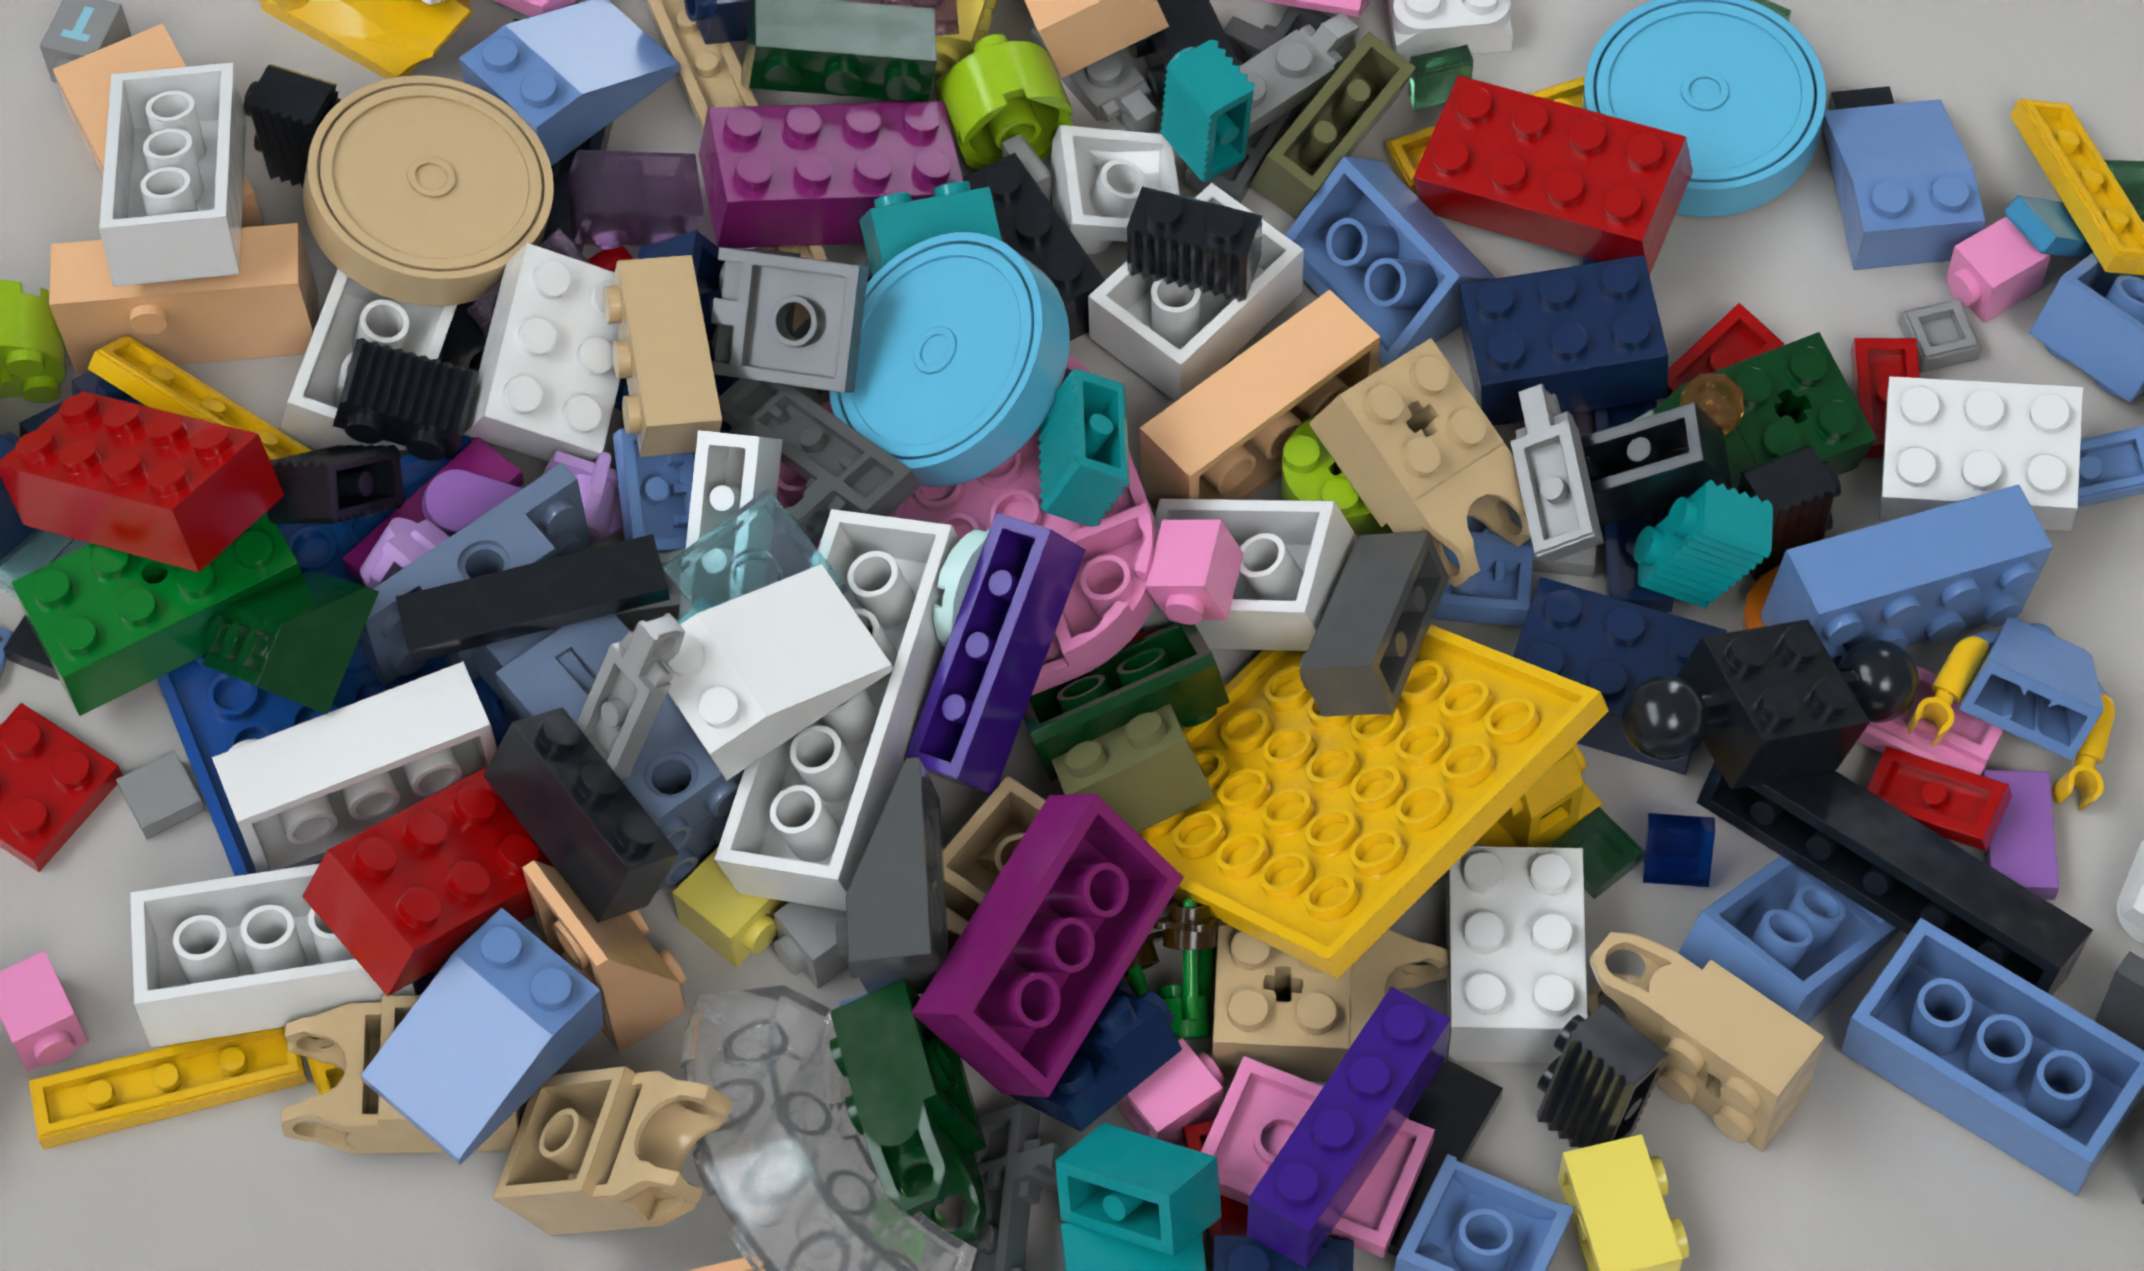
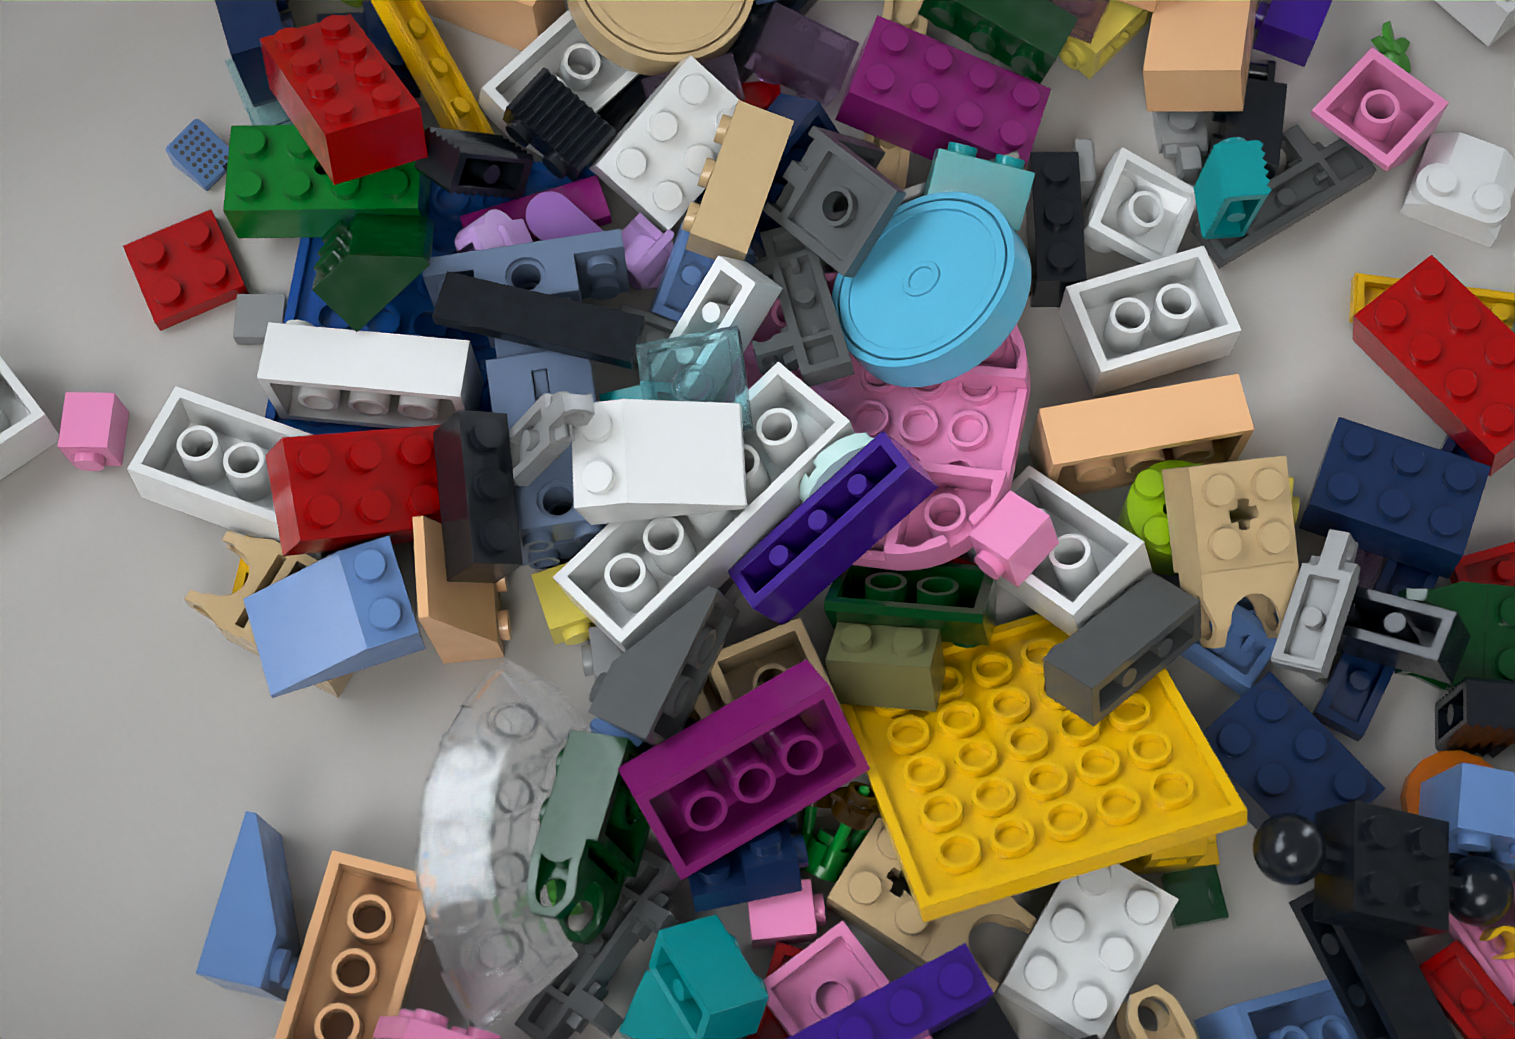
camera: 30 degrees right, 10 degrees up
yellow tile [28,1027,308,1149] -> none
tan brick [493,1066,733,1235] -> none
lime brick [935,34,1073,171] -> none
teal brick [1037,369,1130,527] -> none
black brick [1127,186,1263,302] -> none
light grey hinge [1240,13,1359,137] -> none
olive brick [1250,31,1416,220] -> none
medium blue slope [1285,156,1496,366] -> none
clear green tile [1408,44,1474,109] -> none
teal brick [1634,479,1773,609] -> none
clear blue tile [1642,813,1715,887] -> none
clear orange tile [1680,373,1744,437] -> none

